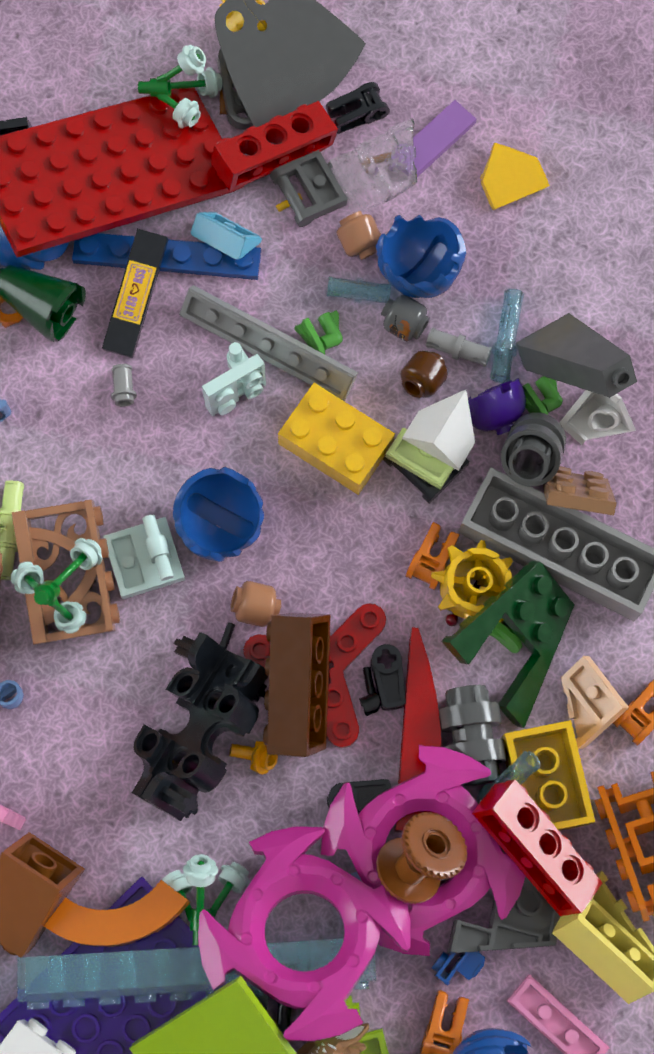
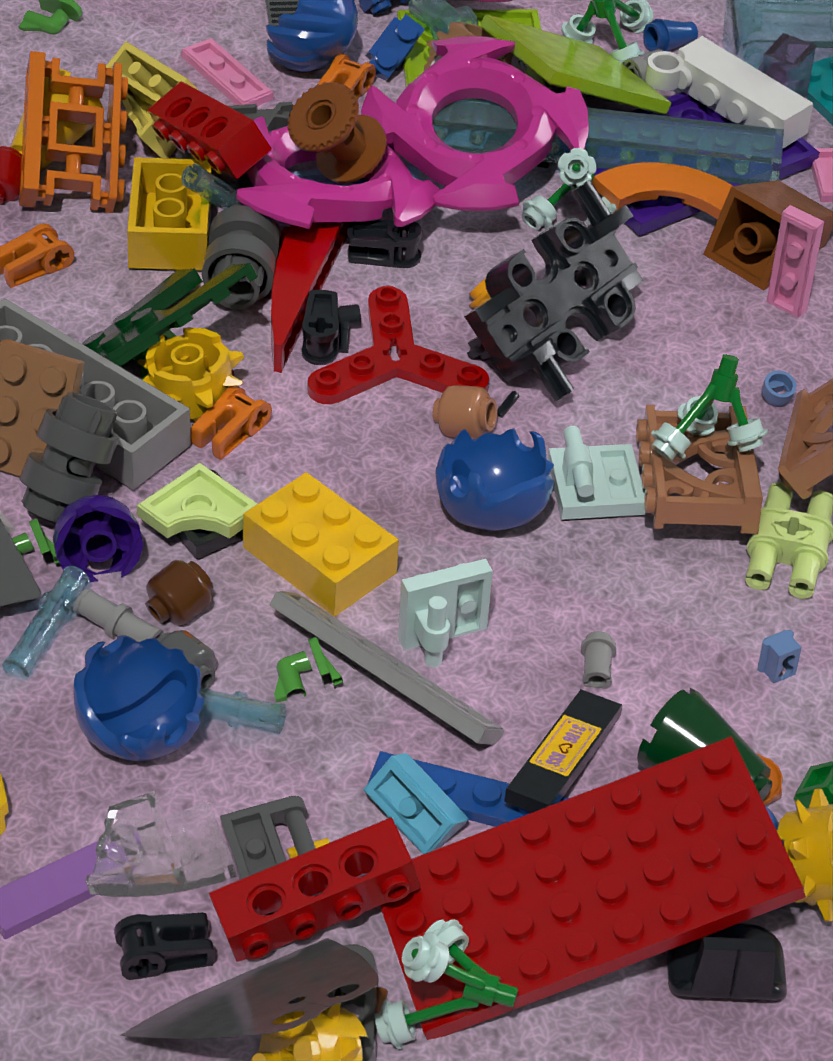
camera: 170 degrees left, 30 degrees down
reddish brown brick [263,613,331,757] -> none
nougat head [337,211,381,260] -> none
white slope [402,389,475,471] -> none
light nougat wing [561,656,629,749] -> none

